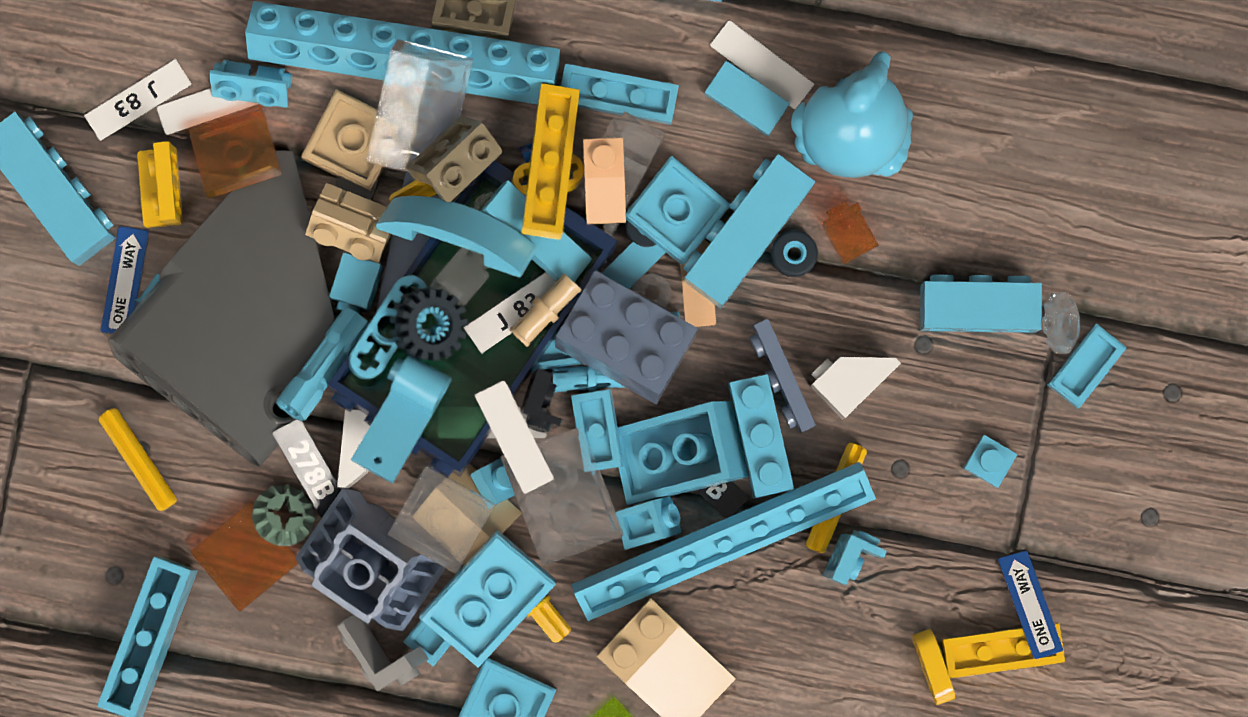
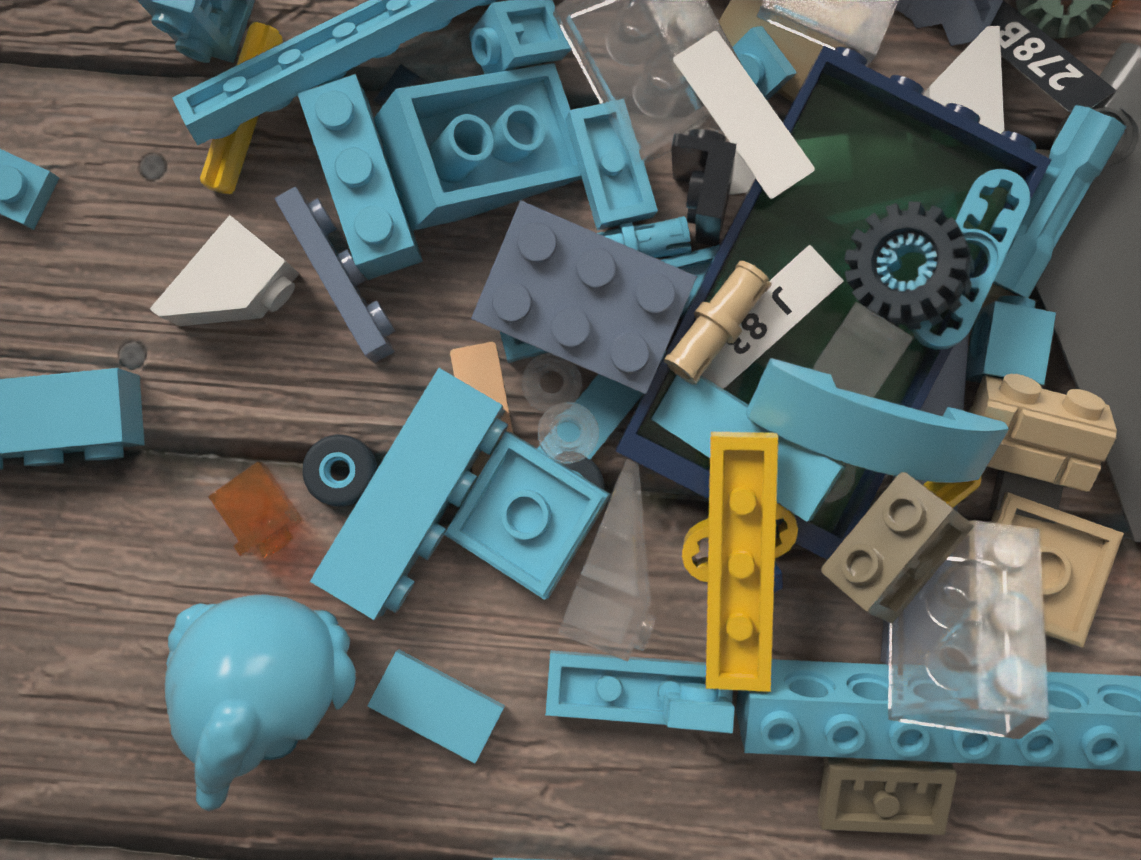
camera: 175 degrees right, 0 degrees up
medium azure door [351,355,452,484] -> none
light nougat slope [583,138,626,224] -> none
white sticker [710,21,814,109] -> none
none -> clear plate [537,402,599,464]
none -> medium azure plate [663,683,735,733]

